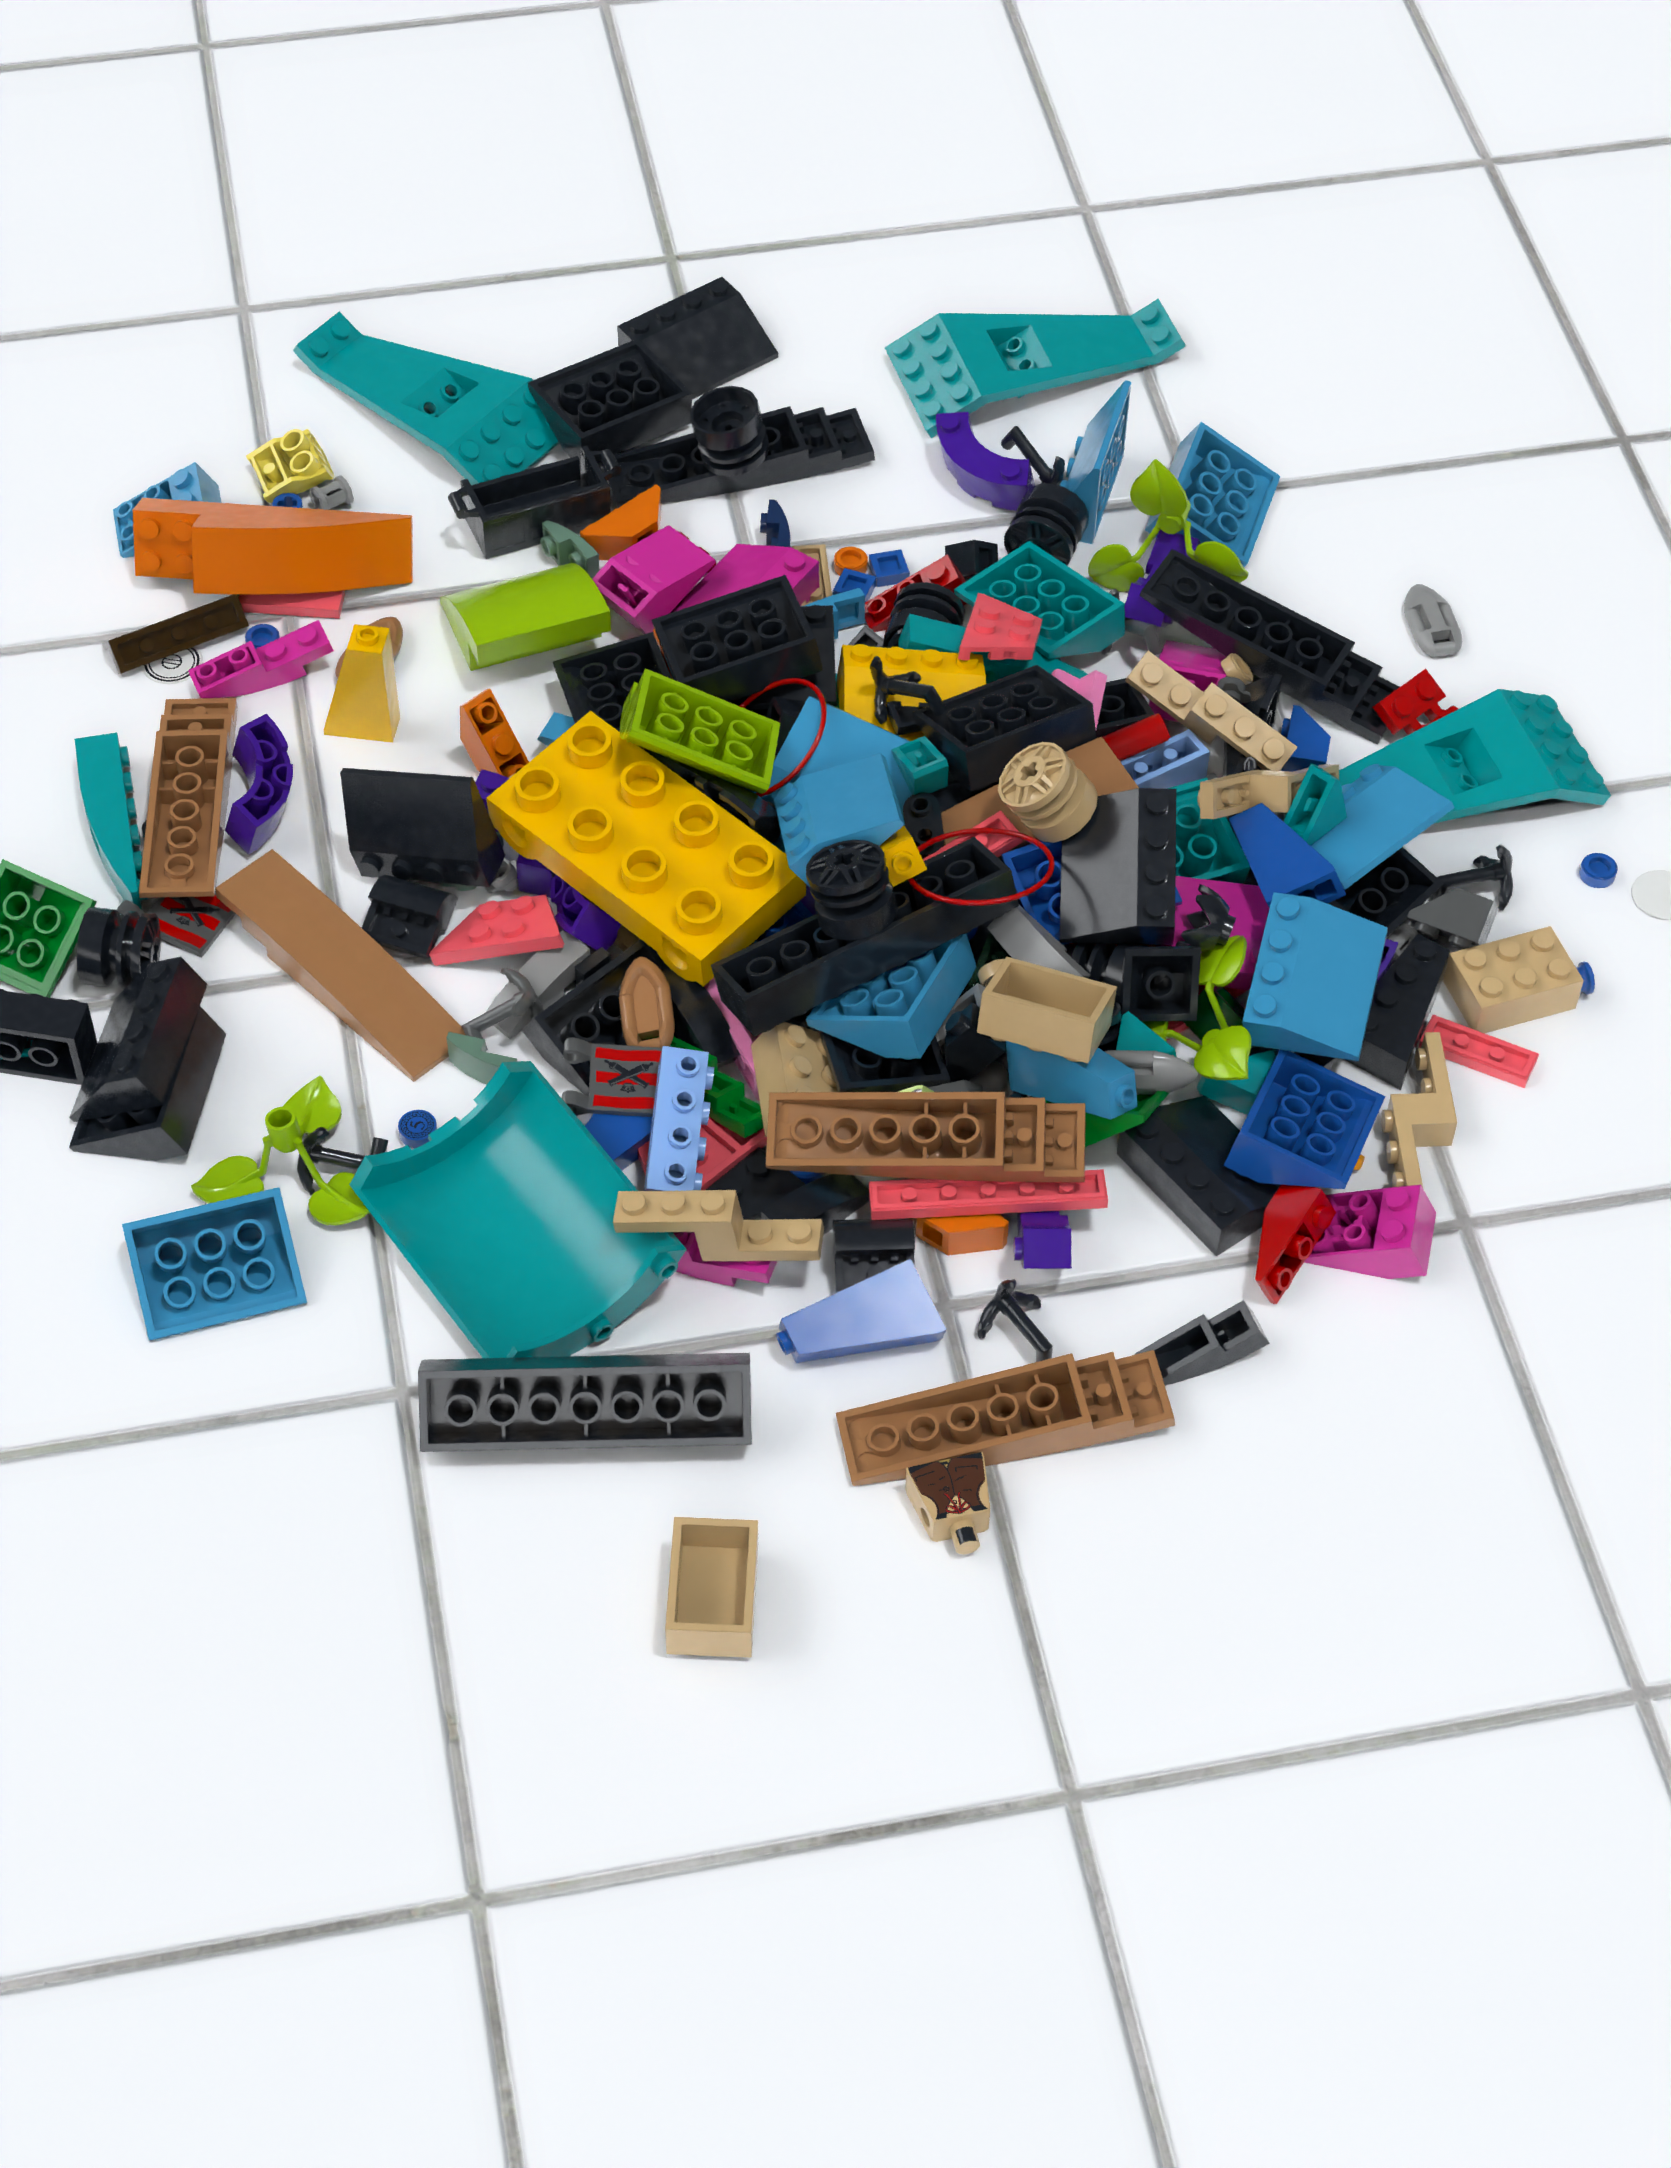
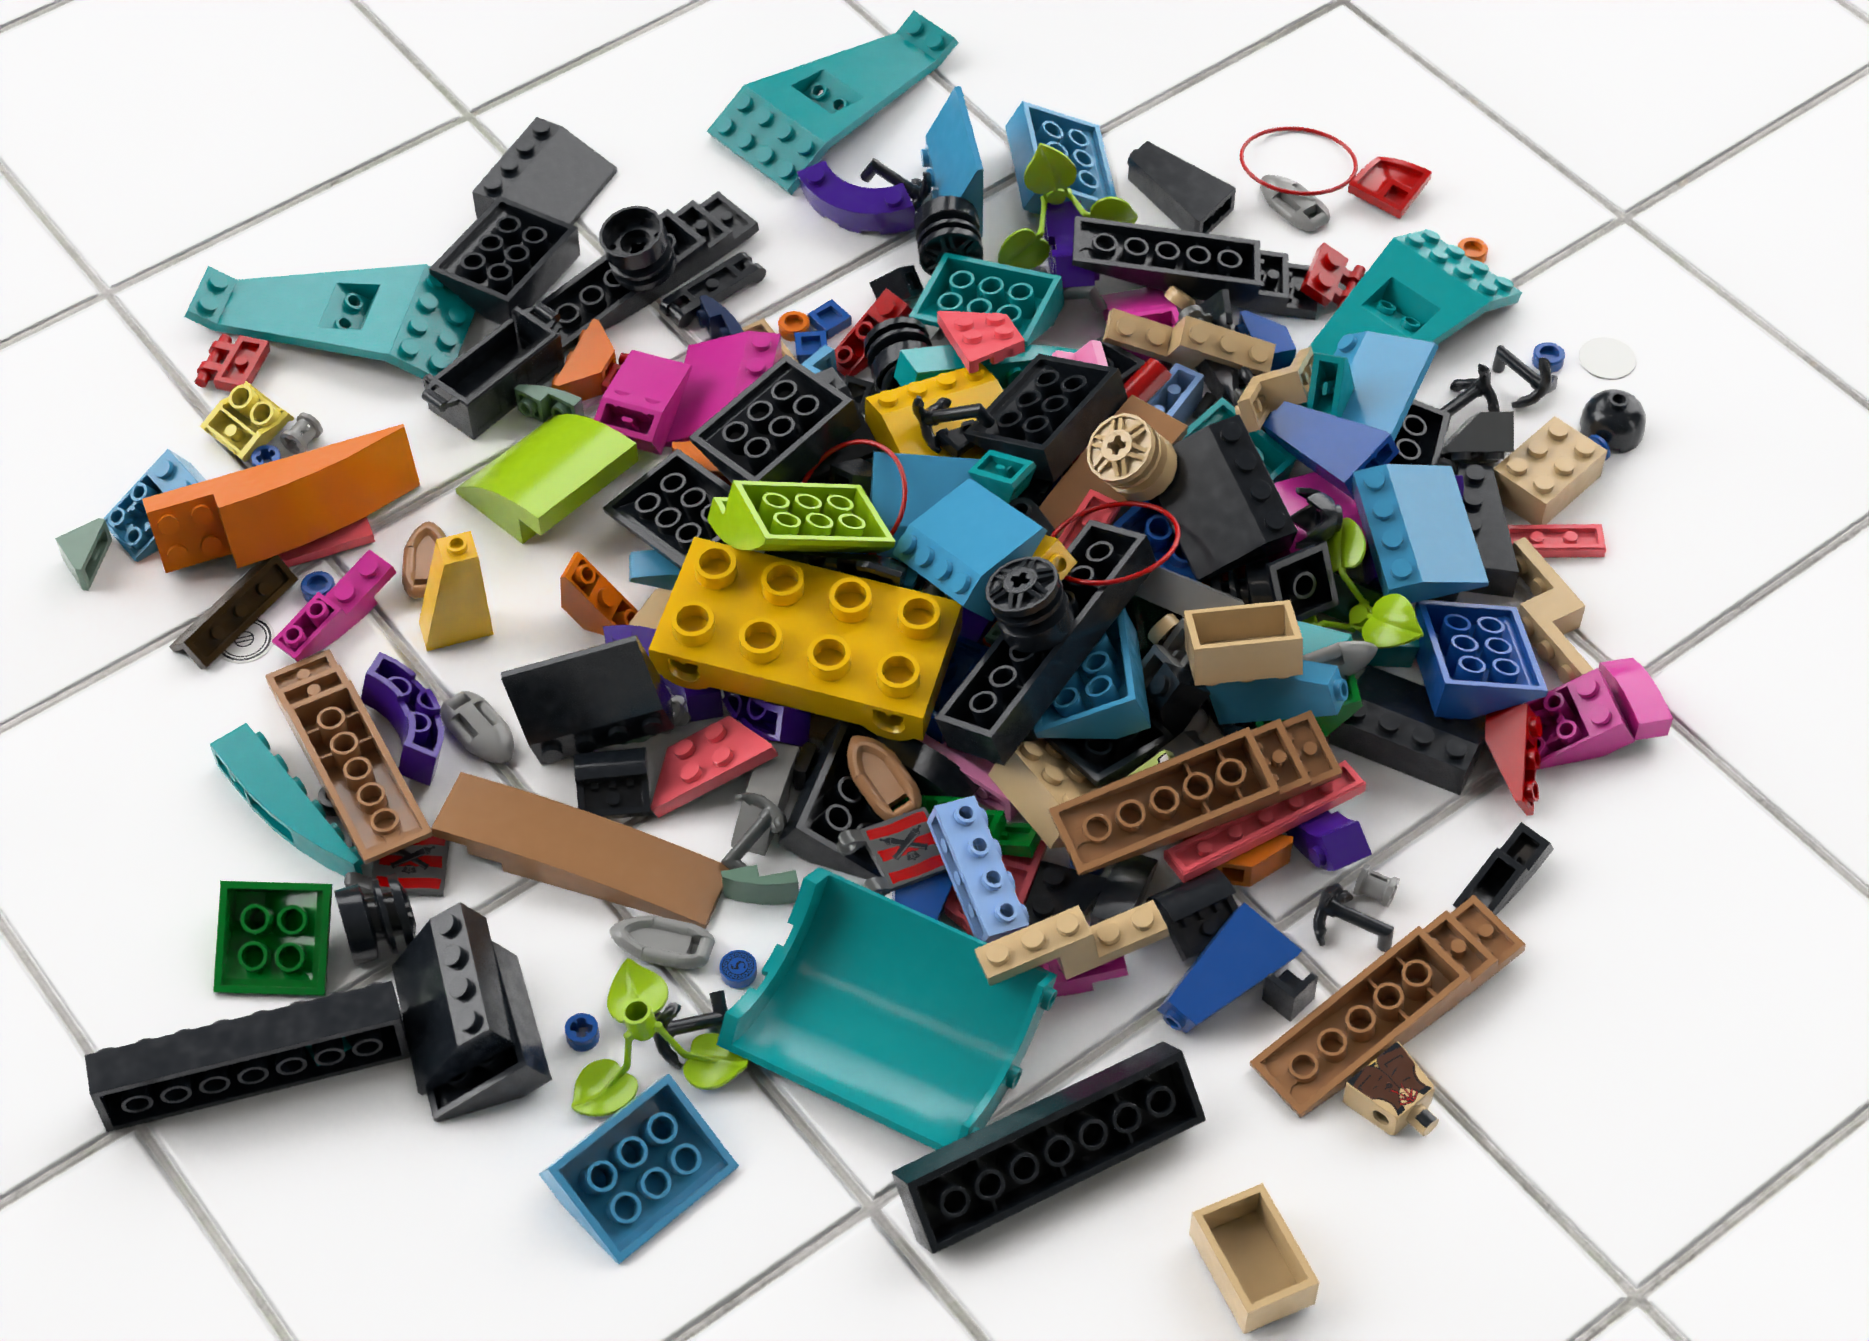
camera: 25 degrees left, 0 degrees up
none -> slope [55,518,112,591]
none -> plate [194,334,271,392]
none -> light grey piece [440,691,514,764]
none -> blue bush [564,1013,600,1052]
none -> light grey piece [609,915,715,969]
none -> black plate [659,251,766,329]
none -> black slope [1127,141,1236,234]
none -> piece [1239,126,1358,196]
none -> black panel [1262,969,1318,1022]
none -> red plate [1347,156,1432,219]
none -> light grey bush [1353,864,1400,908]
none -> orange tile [1457,237,1488,263]
none -> black piece [1492,345,1558,408]
none -> black cylinder [1579,389,1646,453]
none -> slope [1599,657,1673,740]

